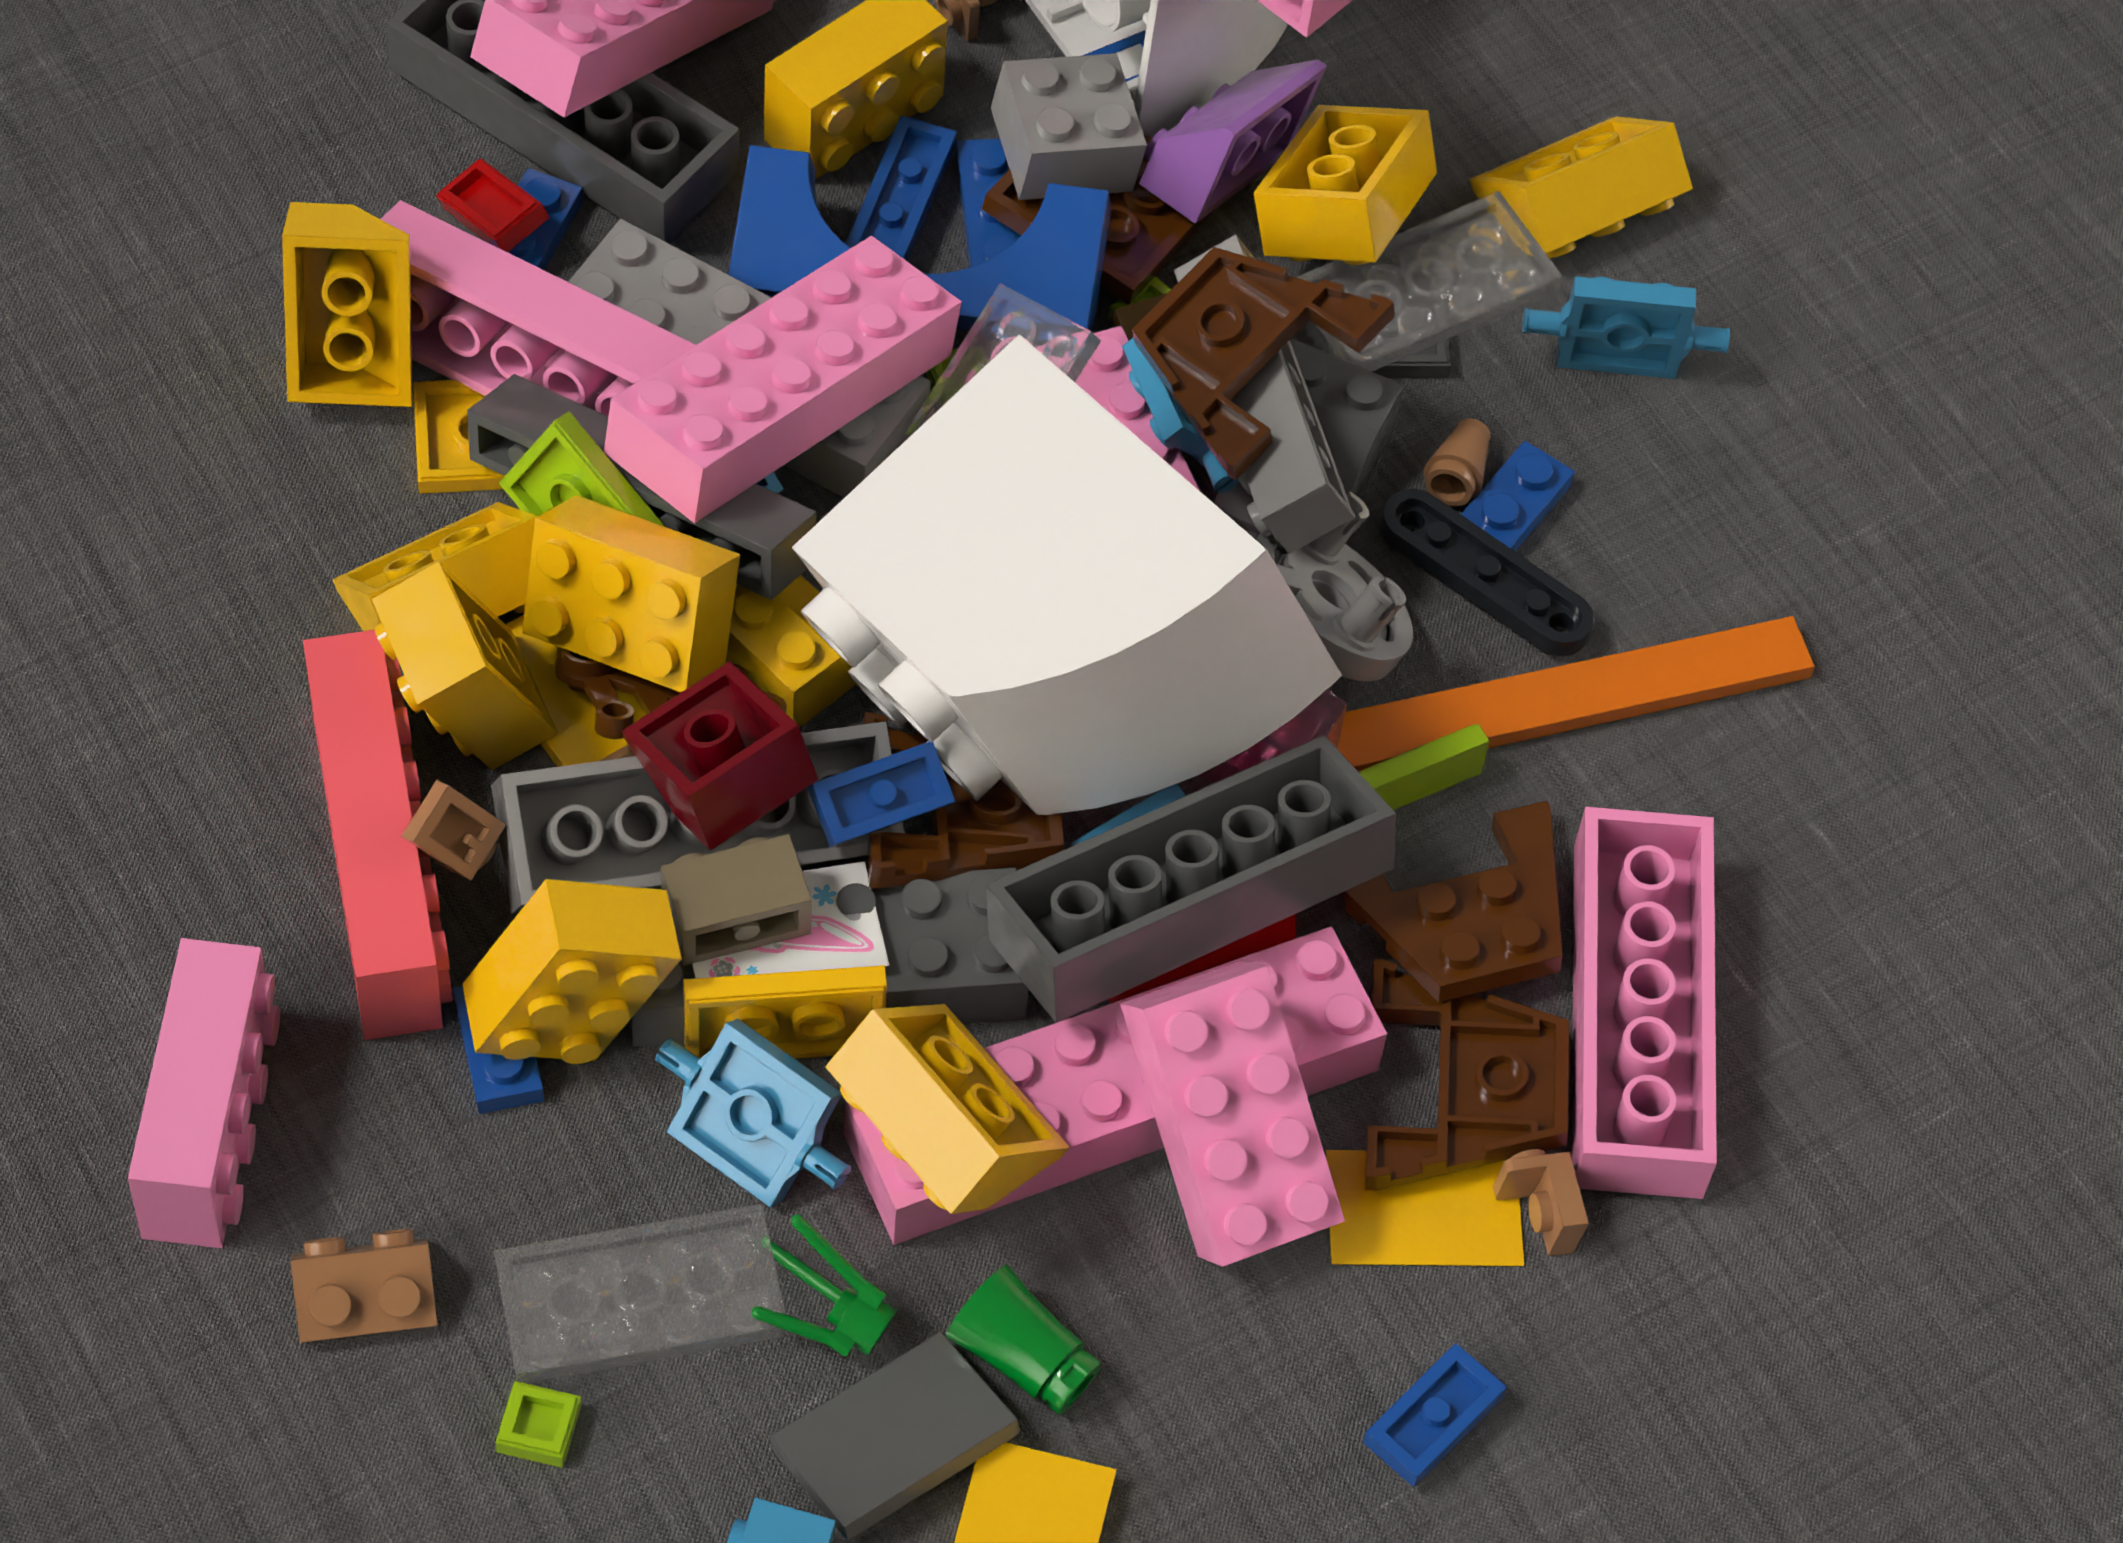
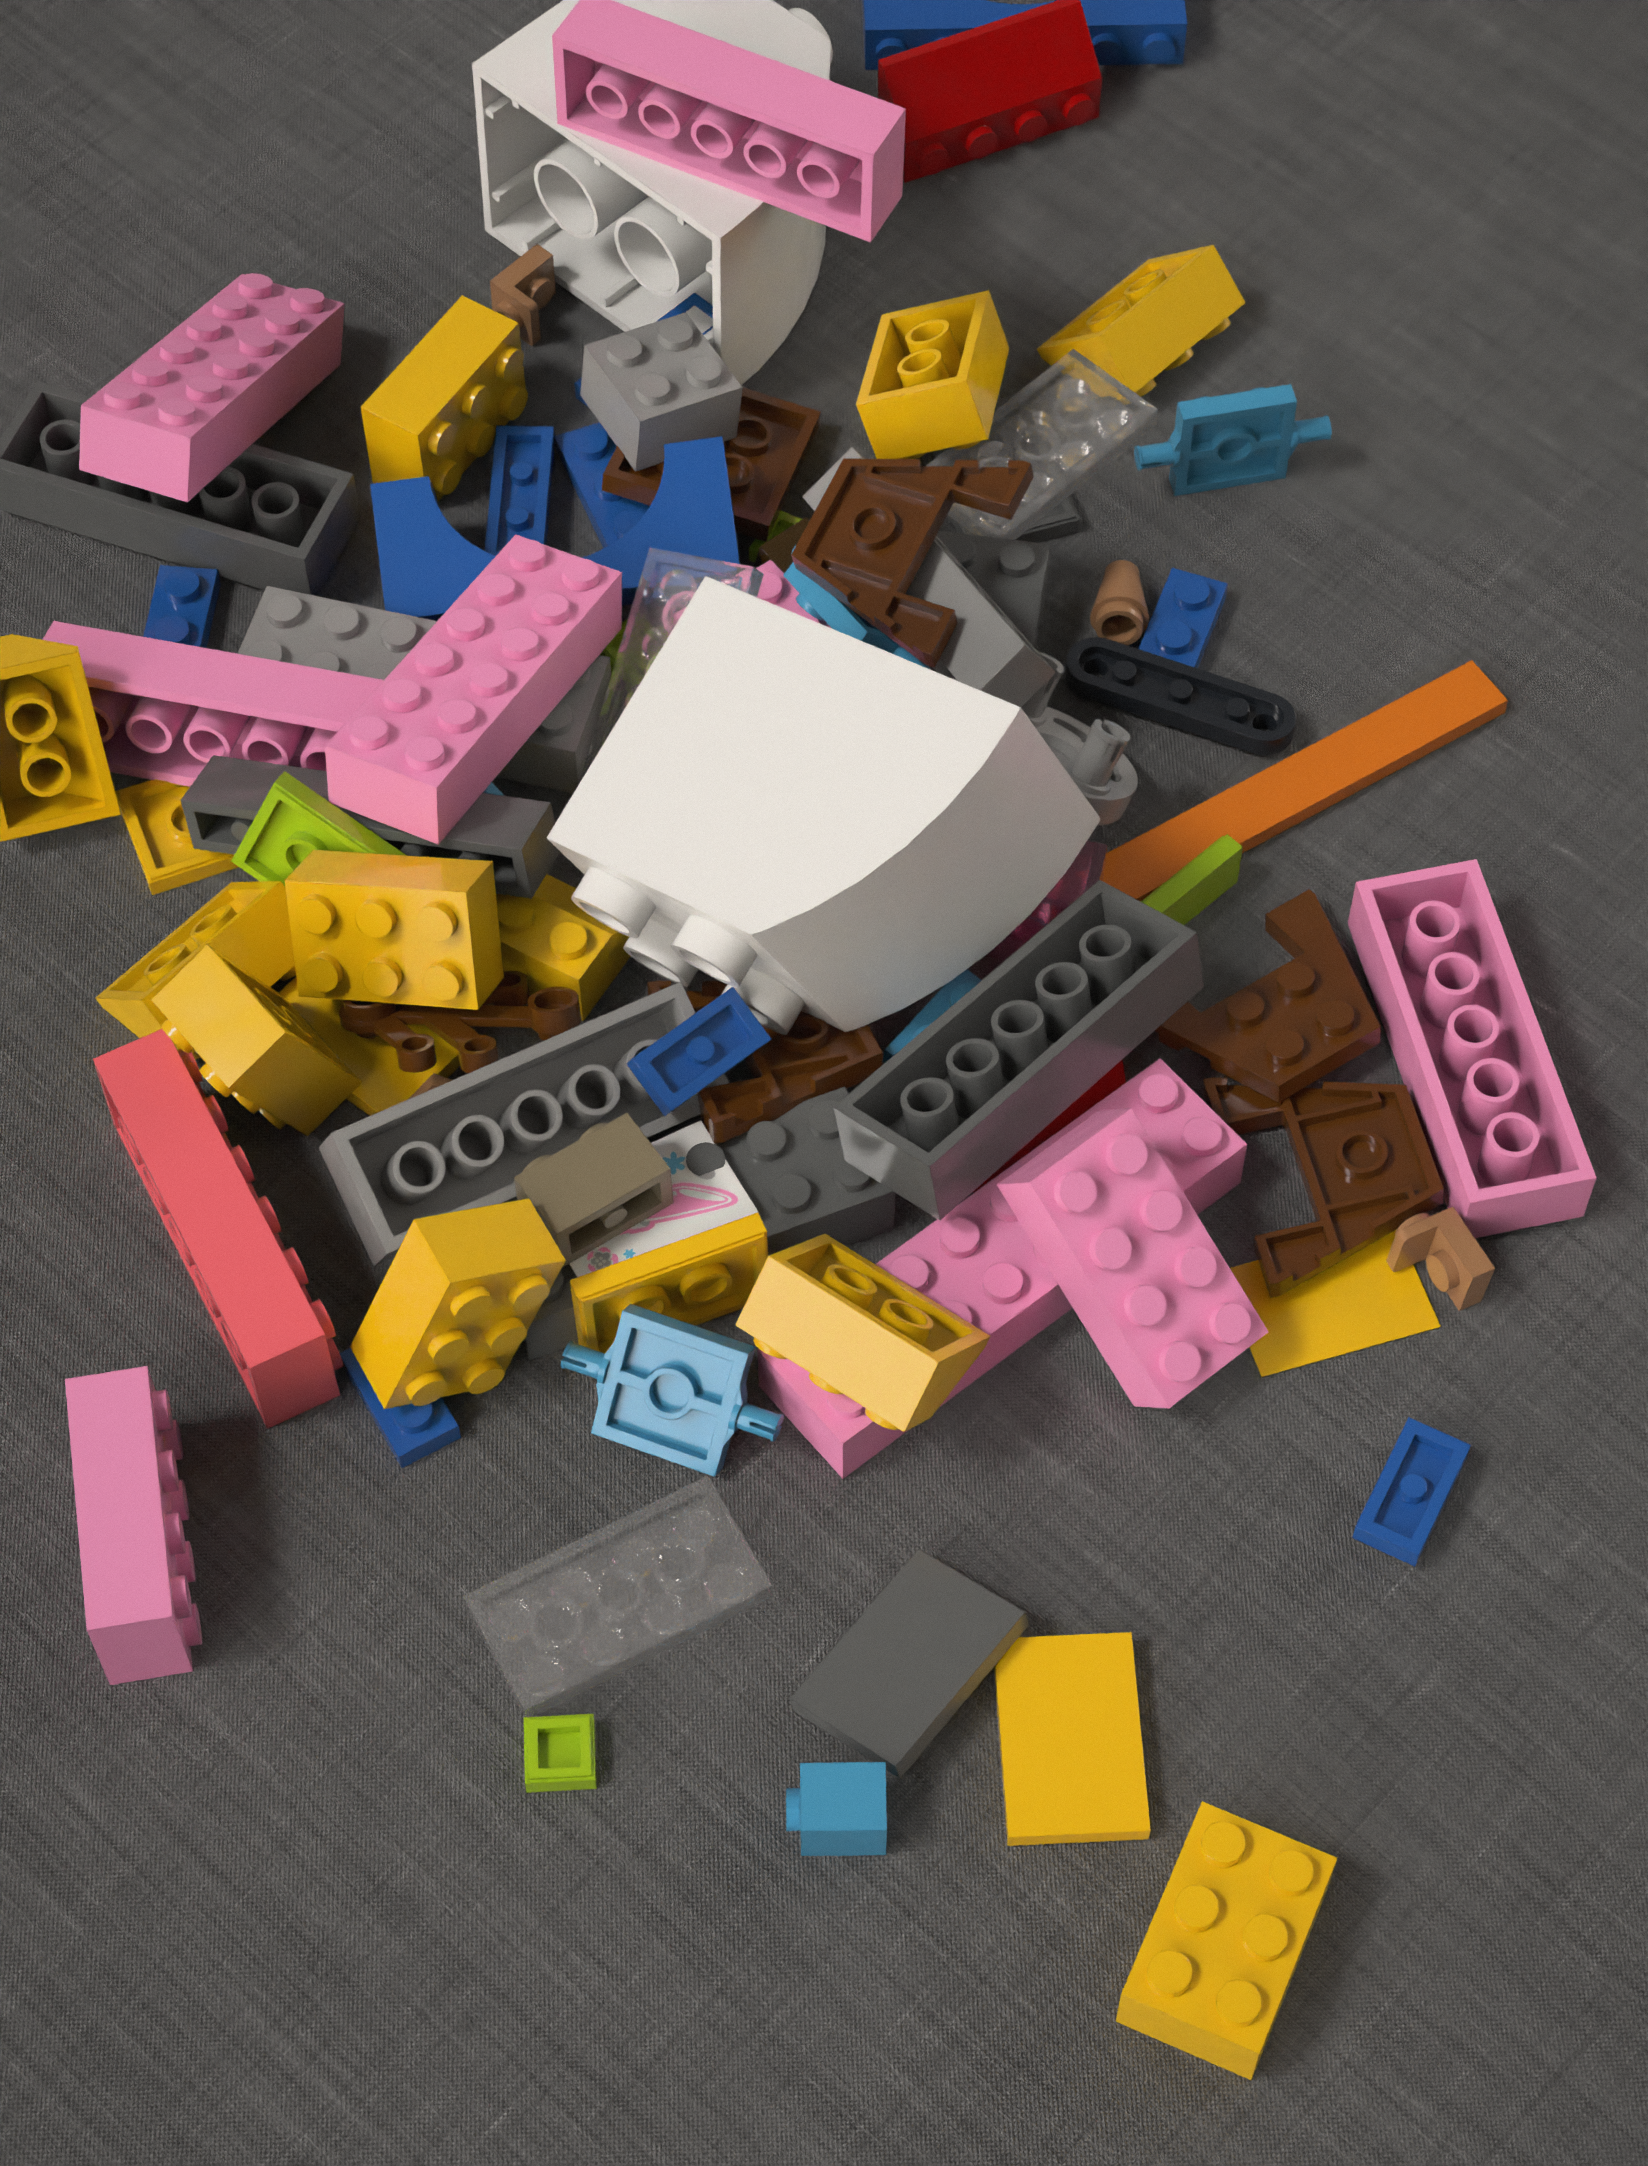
camera: 10 degrees left, 0 degrees up
medium nougat bracket [291,1228,438,1343] -> none
medium nougat bracket [401,780,506,881] -> none
red tile [435,158,550,252] -> none
dark red slope [622,661,819,851] -> none
green plant [751,1214,897,1358] -> none
green plant [946,1264,1101,1415] -> none
medium lavender slope [1139,59,1327,224] -> none

